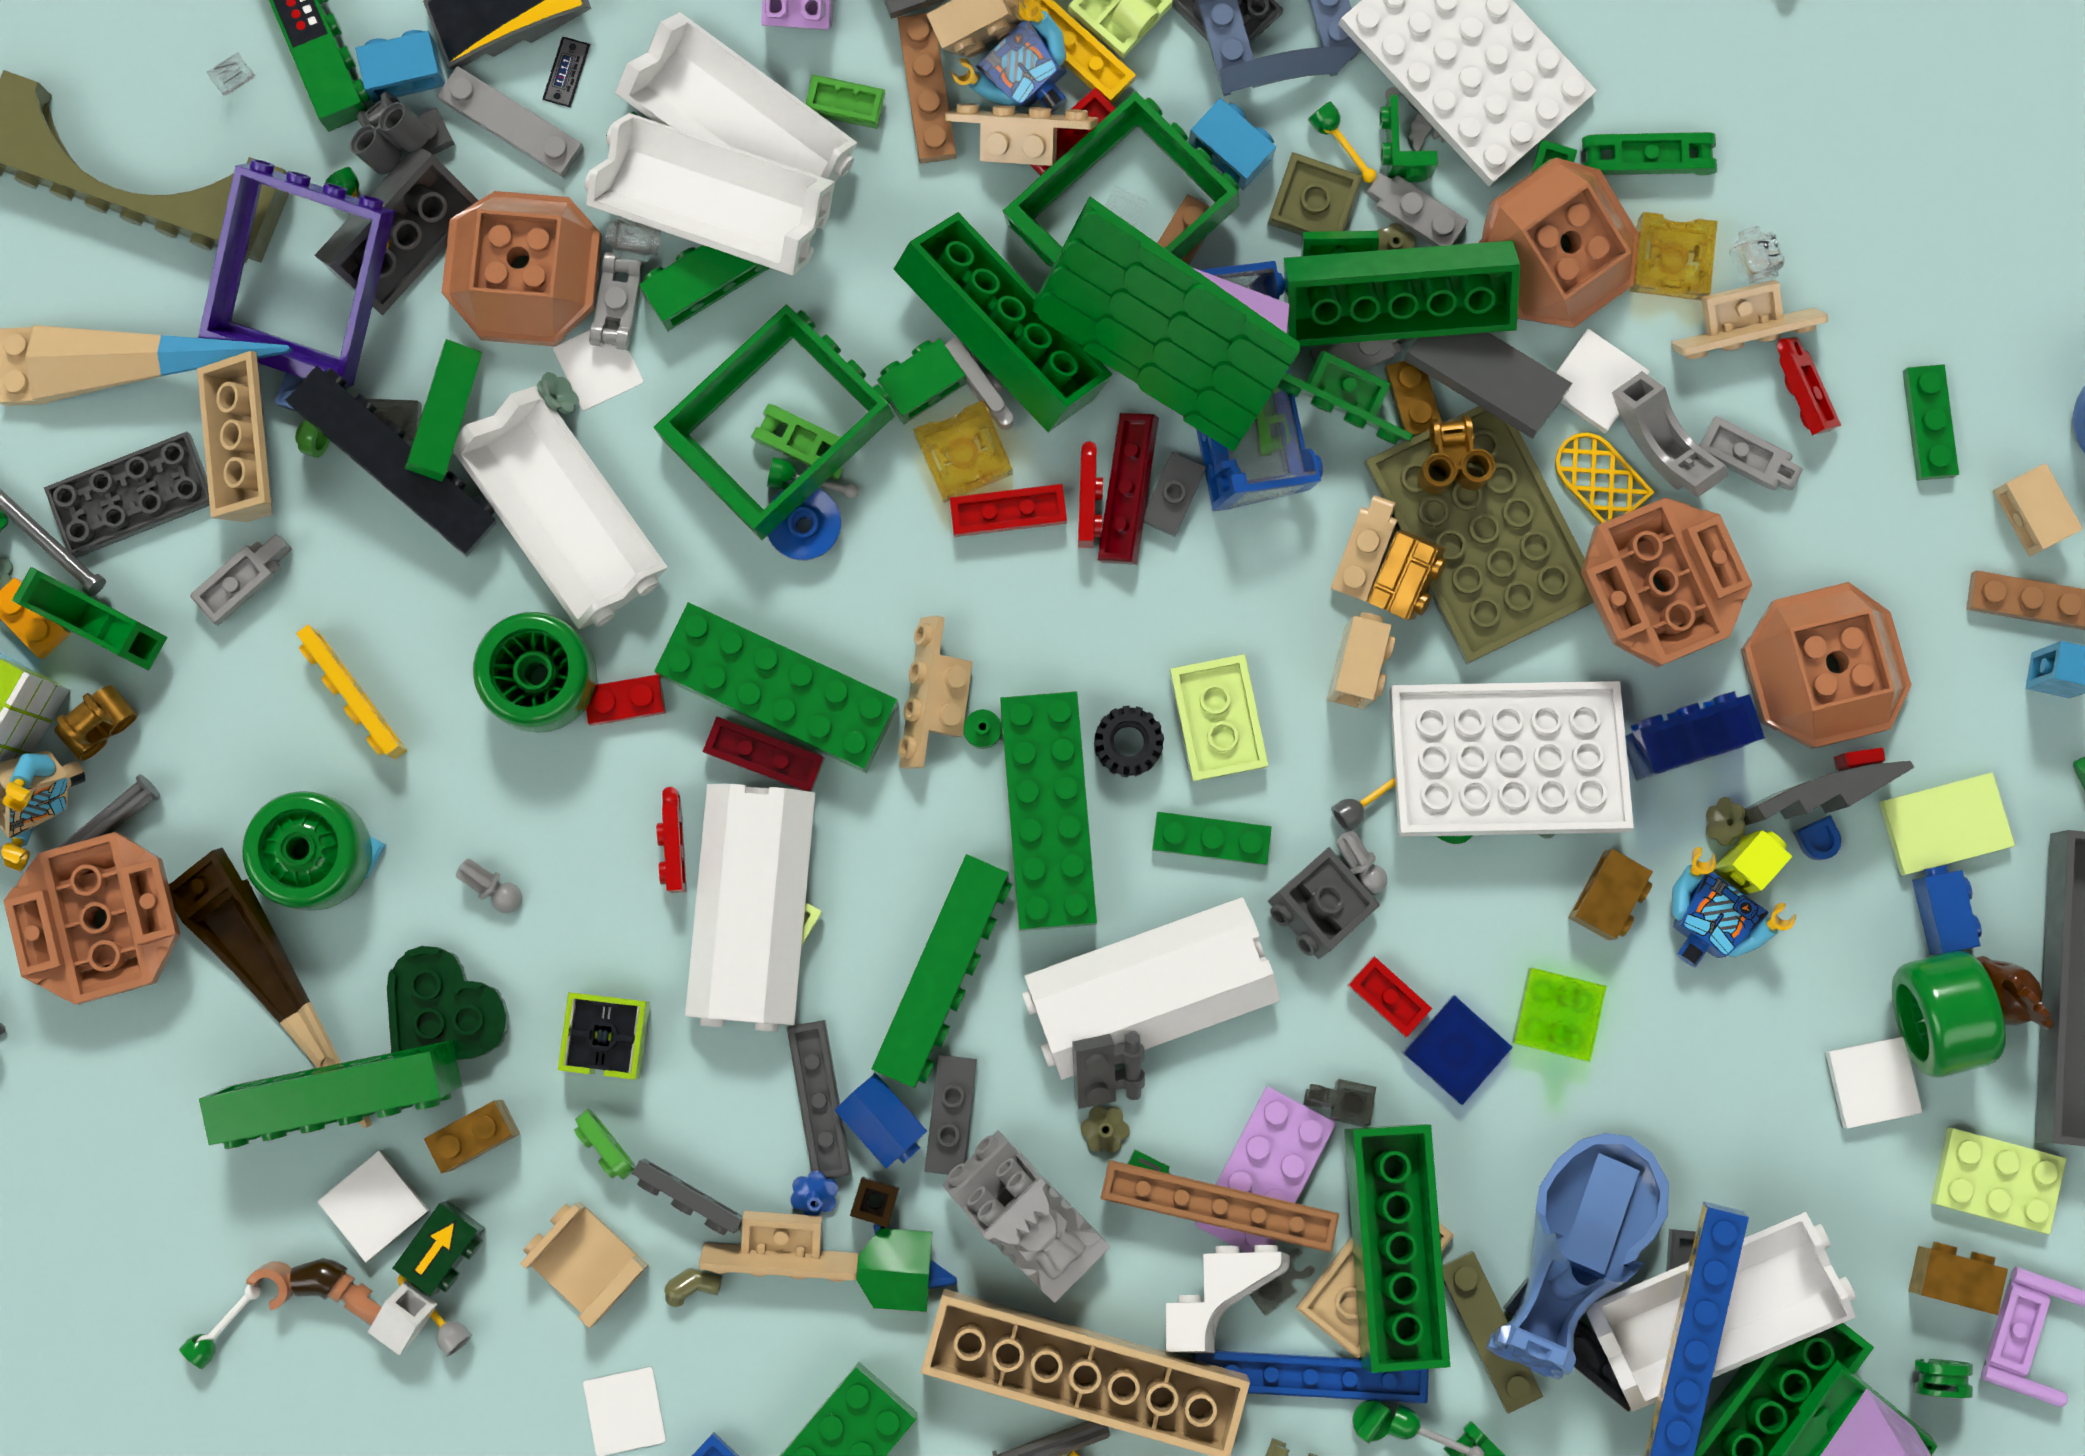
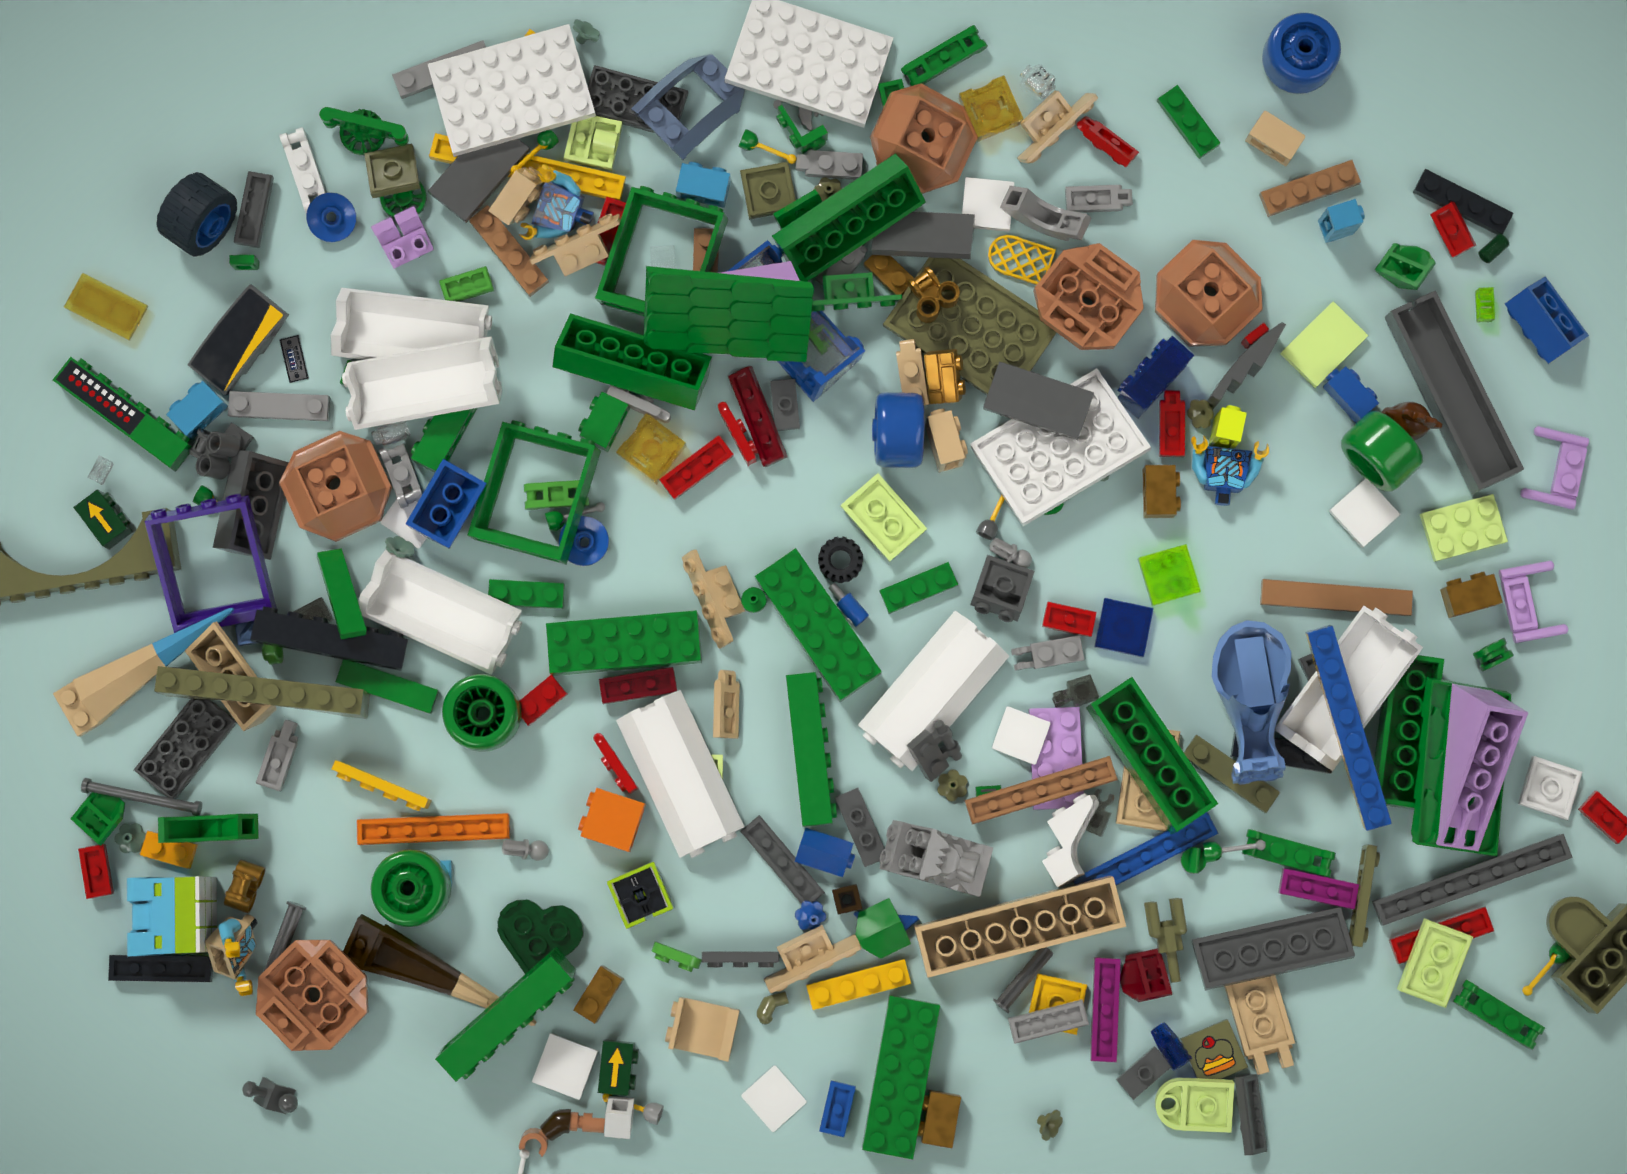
camera: 25 degrees left, 0 degrees up
blue tile [1793,815,1841,860] -> none
none -> dark green brick [73,489,133,550]
none -> olive arch [154,666,370,719]
none -> green tile [335,660,439,714]
none -> orange tile [357,813,510,845]
none -> blue slope [406,459,487,549]
none -> green plate [488,579,565,609]
none -> orange brick [578,788,646,852]
none -> tan hinge [713,670,739,739]
none -> yellow plate [806,959,911,1010]
none -> blue piece [828,583,869,627]
none -> blue wheel [872,392,925,468]
none -> dark grey tile [983,361,1094,441]
none -> white sticker [992,707,1051,765]
none -> light grey hinge [1011,635,1084,671]
none -> red hinge [1159,390,1185,457]
none -> medium nougat tile [1260,579,1413,616]

